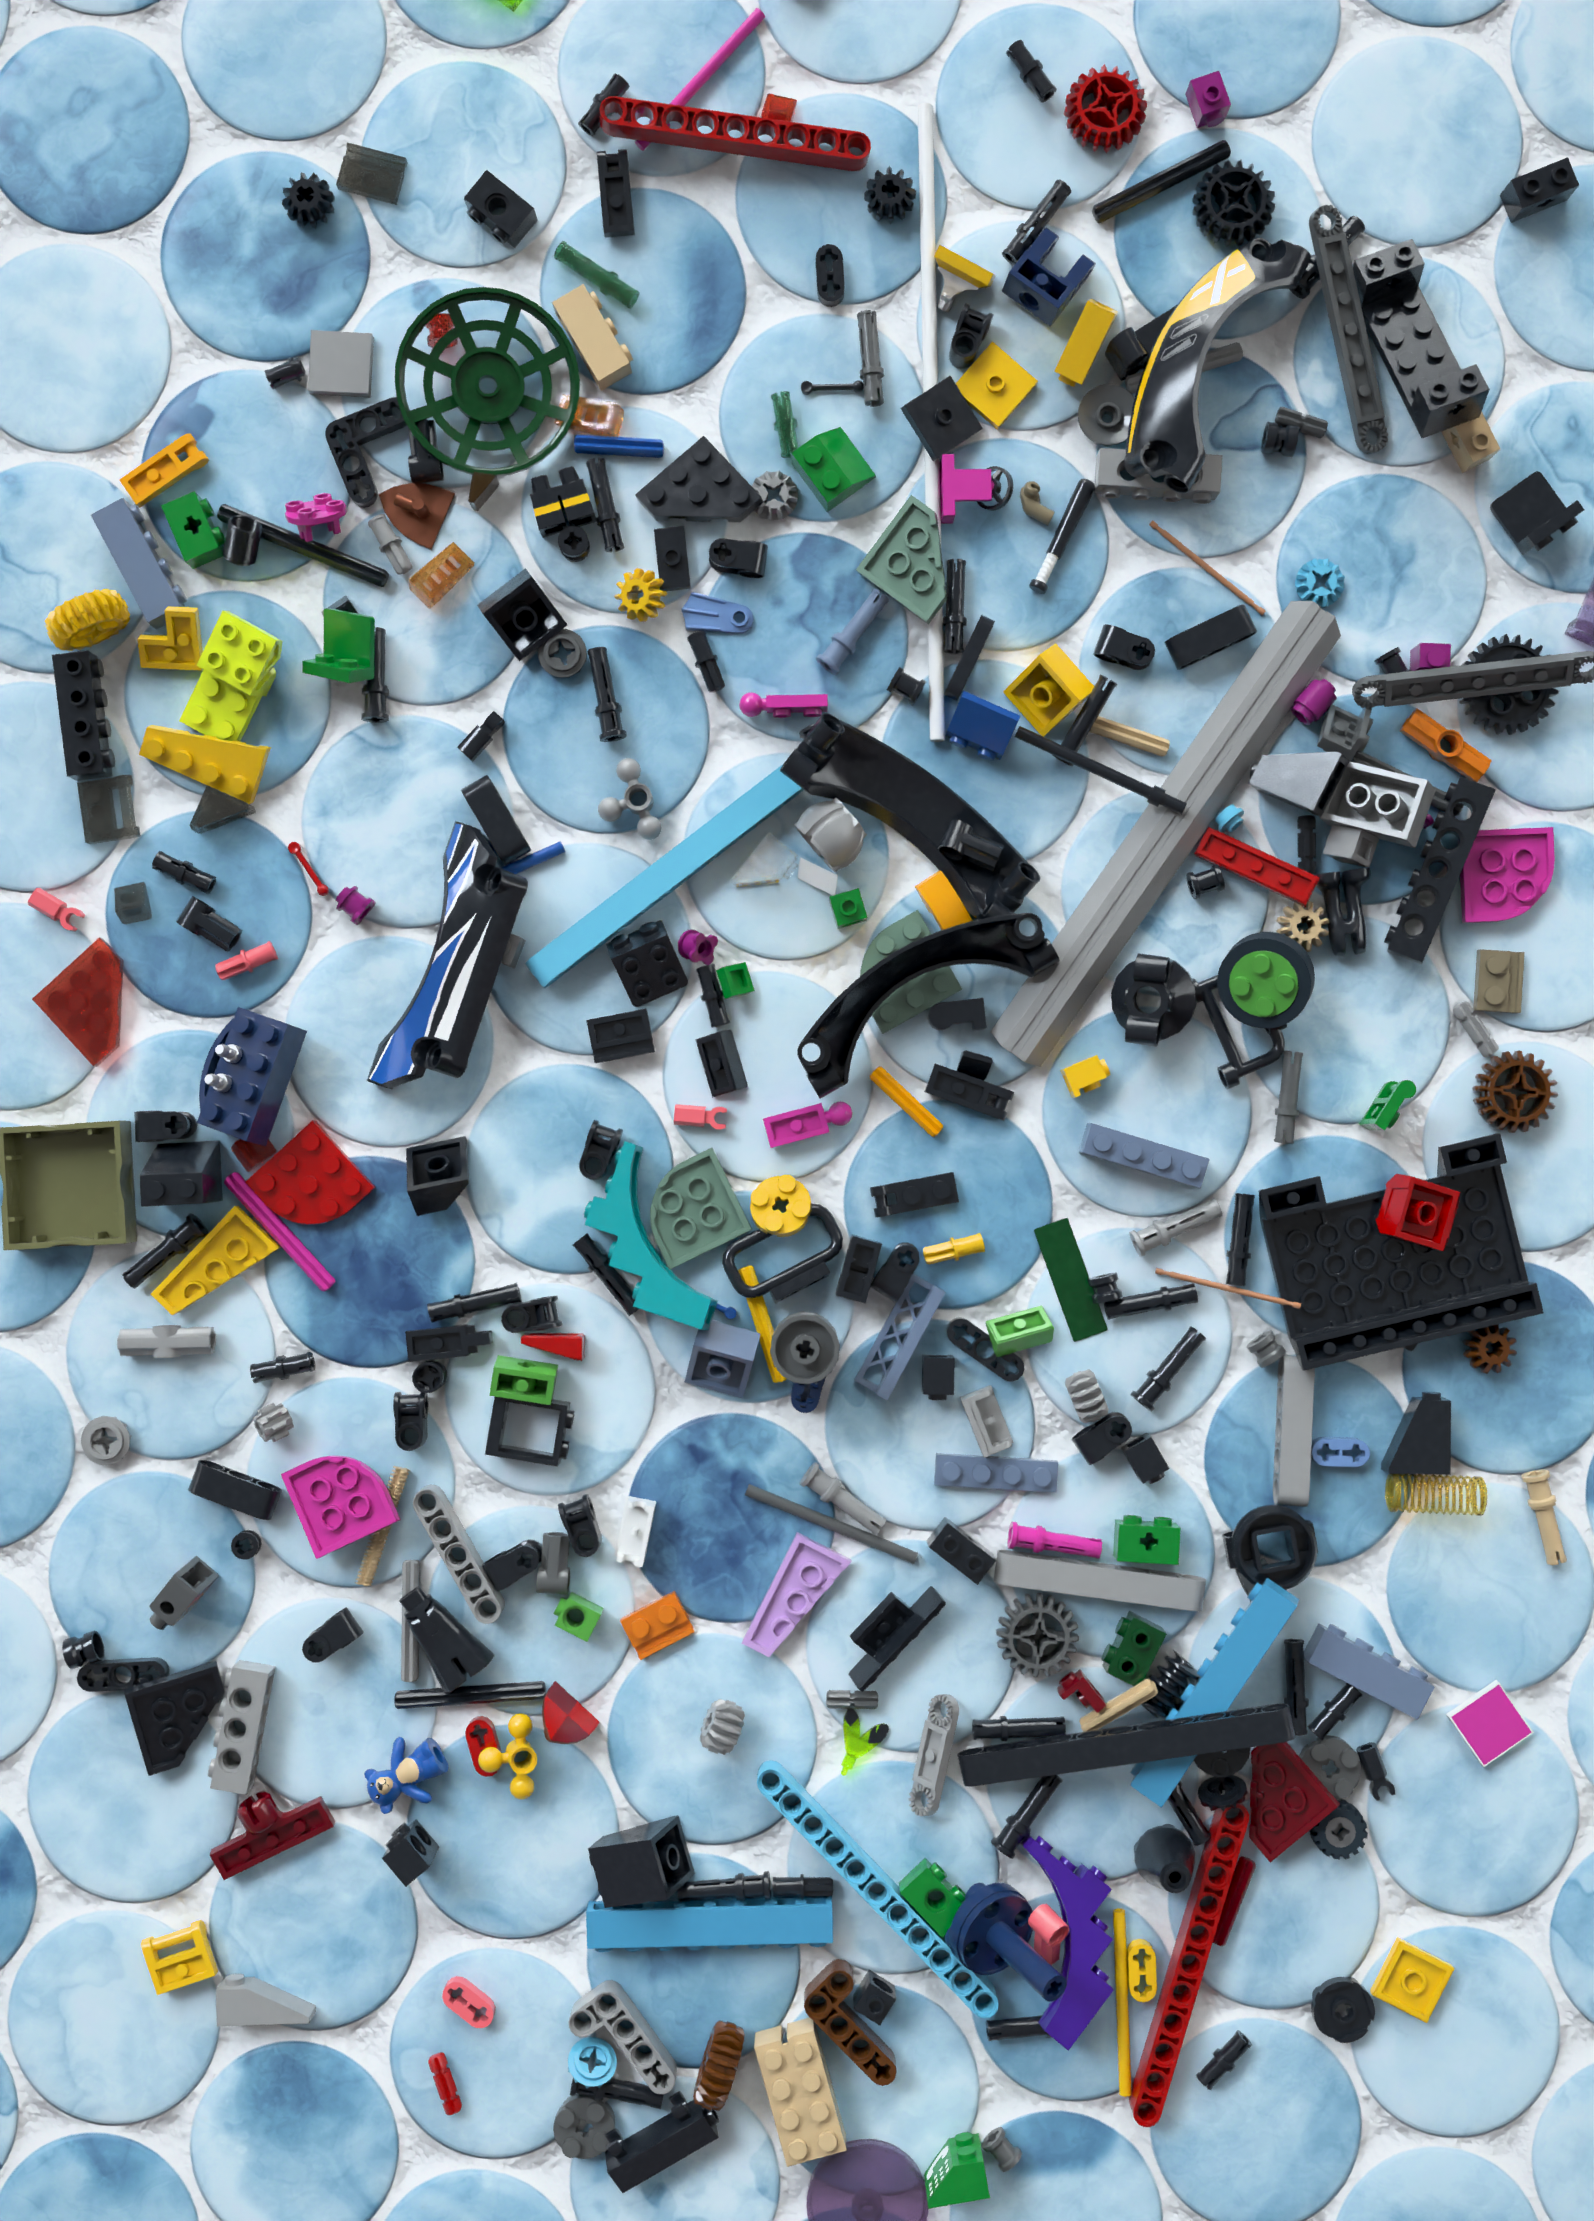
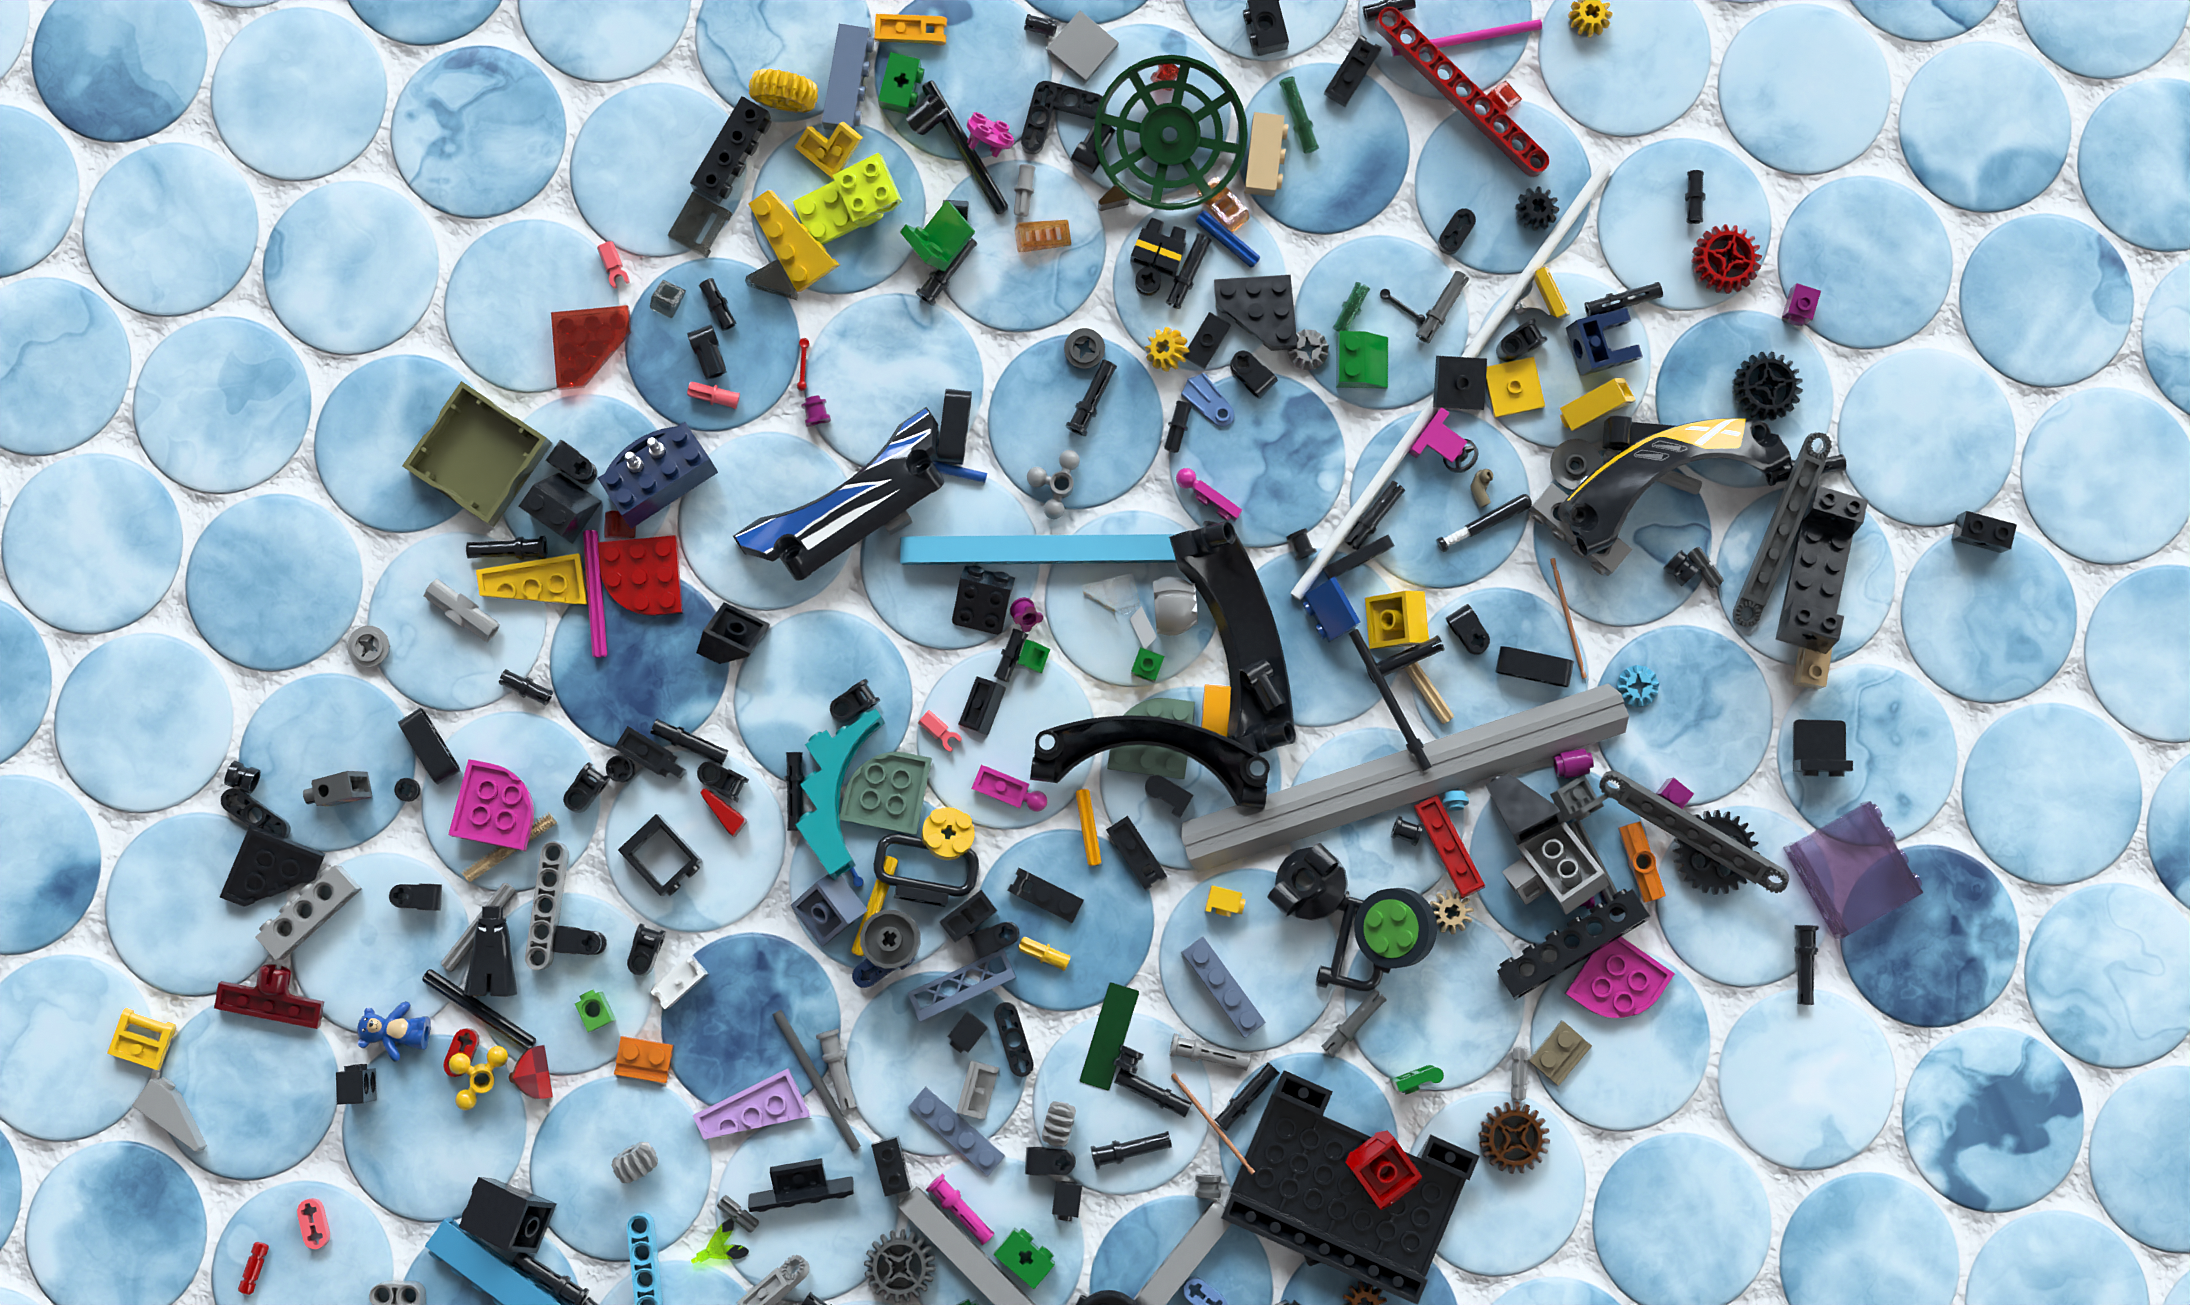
camera: 30 degrees right, 5 degrees down
light grey gear [253,1403,294,1442] -> none
copper shield [379,483,455,550] -> none
black bar [457,711,505,762] -> none
black slope [477,568,567,662] -> none
bright green brick [489,1355,558,1405] -> none
dark grey piece [536,1532,570,1595] -> none
black plate [586,1009,655,1064] -> none
sand blue pin [816,589,889,675] -> none
sand green plate [856,495,947,625] -> none
black slope [956,1050,993,1081] -> none
bright green slope [985,1305,1054,1357] -> none
black axle [1092,140,1231,223] -> none
black axle [1297,815,1316,874] -> none
black piece [1315,867,1371,957] -> none
black bush [1374,647,1412,674] -> none

